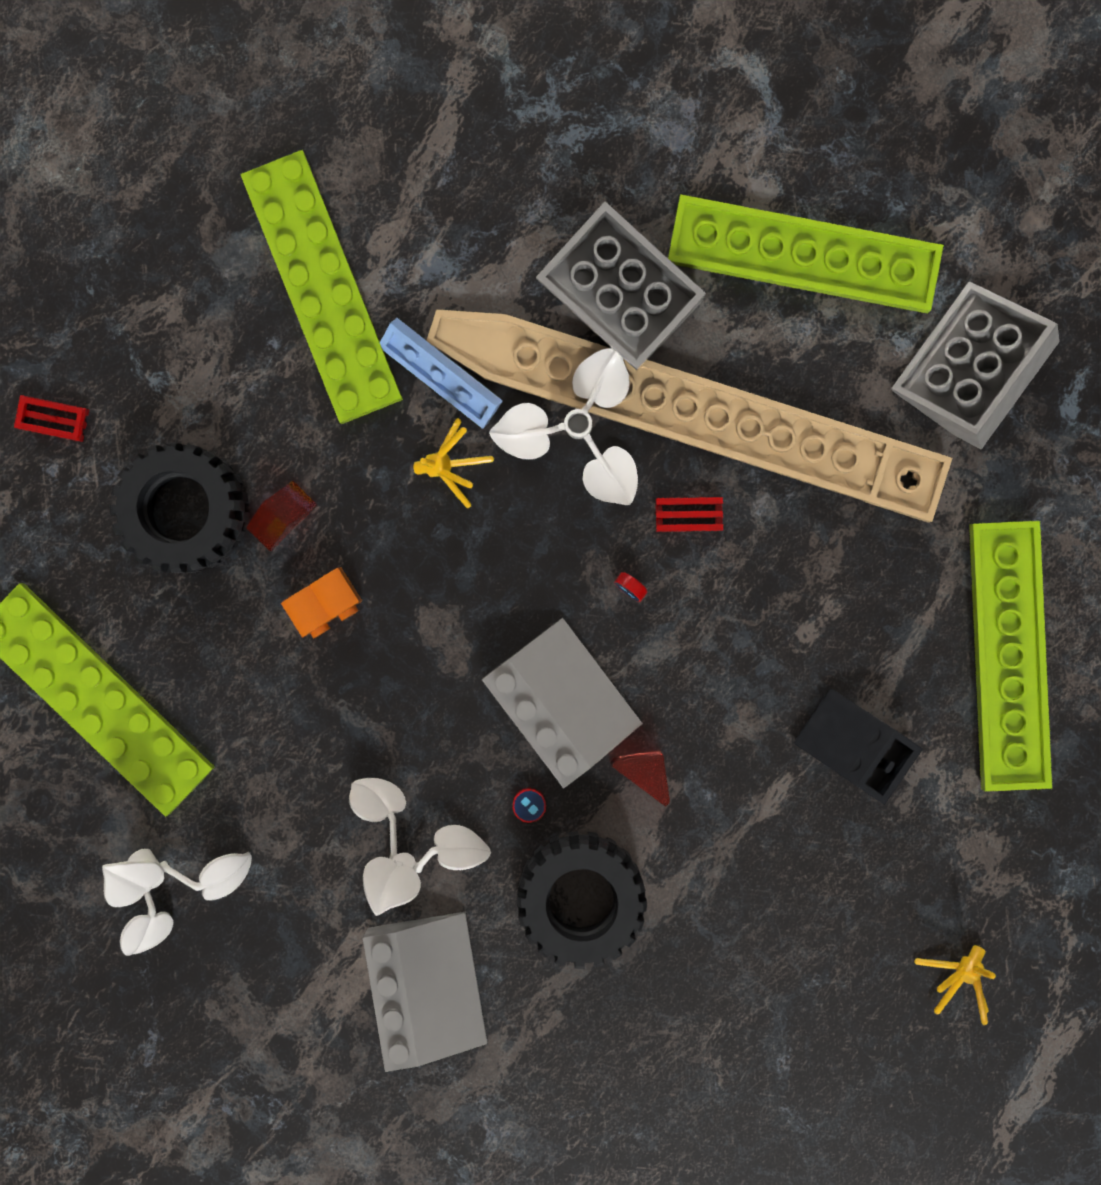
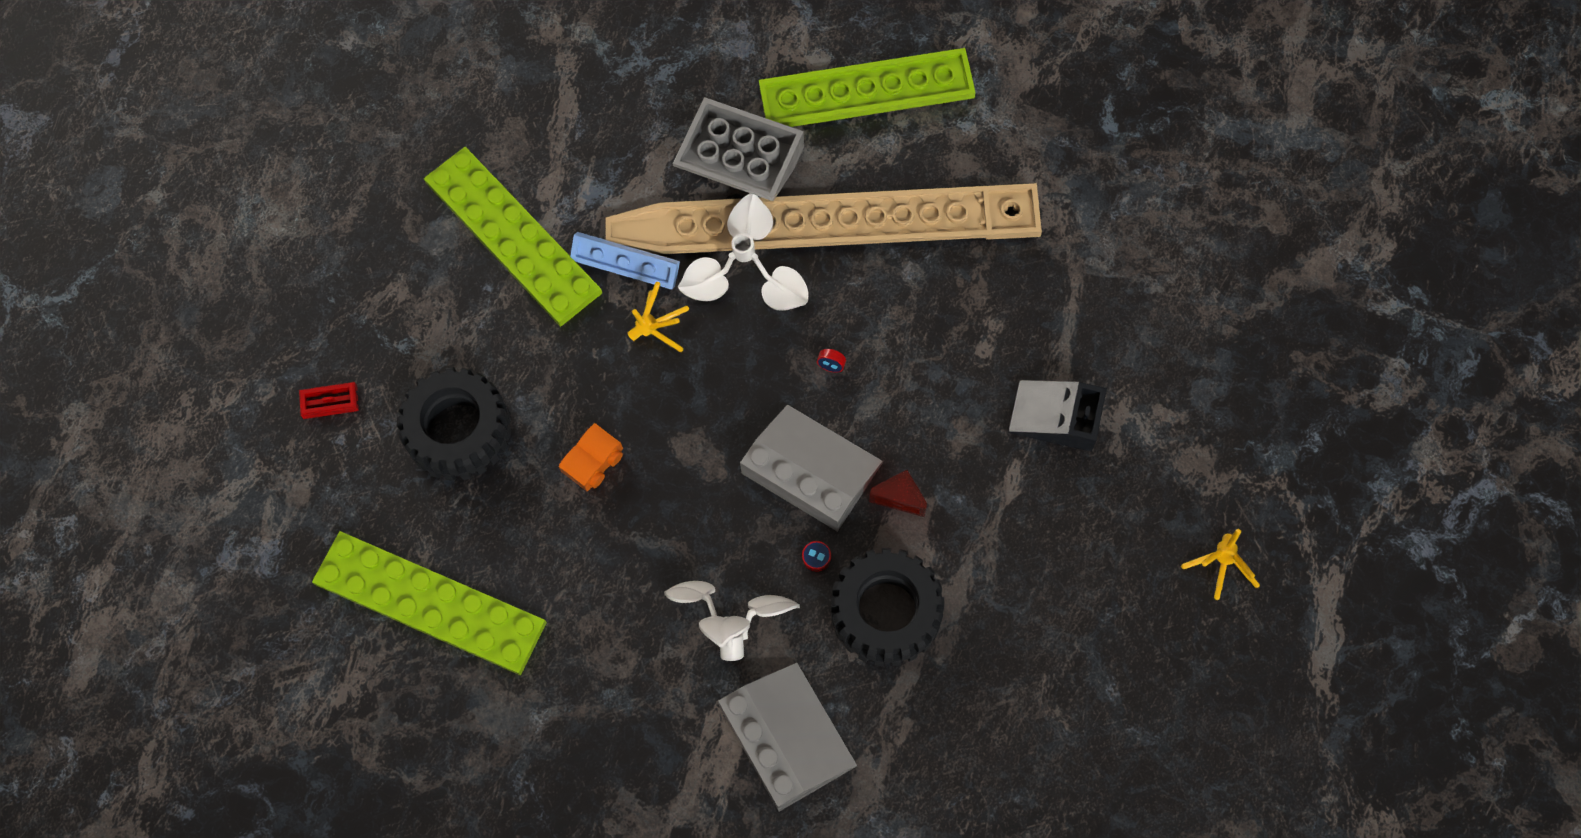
camera: 15 degrees left, 20 degrees down
white plant [102,849,252,956] -> none
clear red slope [246,481,318,551] -> none
red tile [655,497,723,532] -> none
light grey slope [891,281,1060,449] -> none
lime plate [969,521,1052,792] -> none

